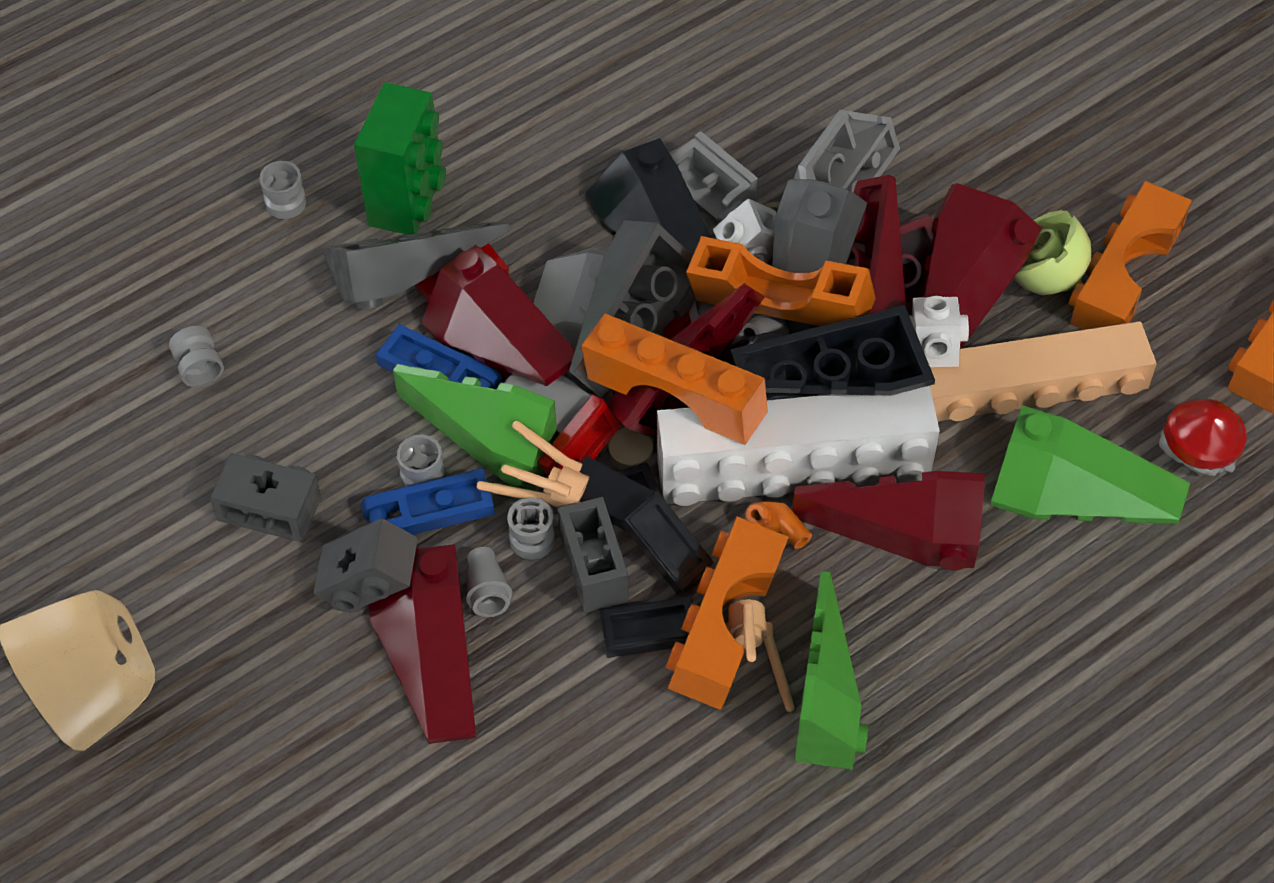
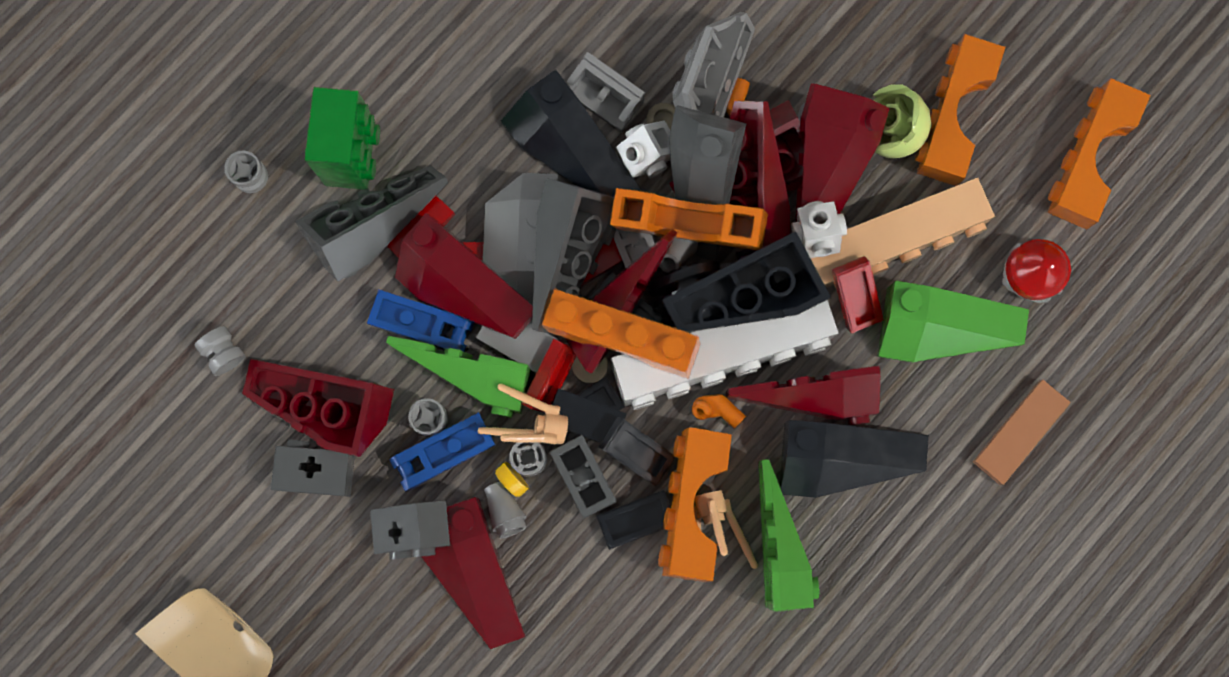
camera: 15 degrees left, 25 degrees up
none -> dark red wedge [242,359,395,457]
none -> yellow tile [495,461,529,497]
none -> black wedge [780,420,929,498]
none -> red tile [831,256,884,334]
none -> nougat tile [973,379,1071,485]

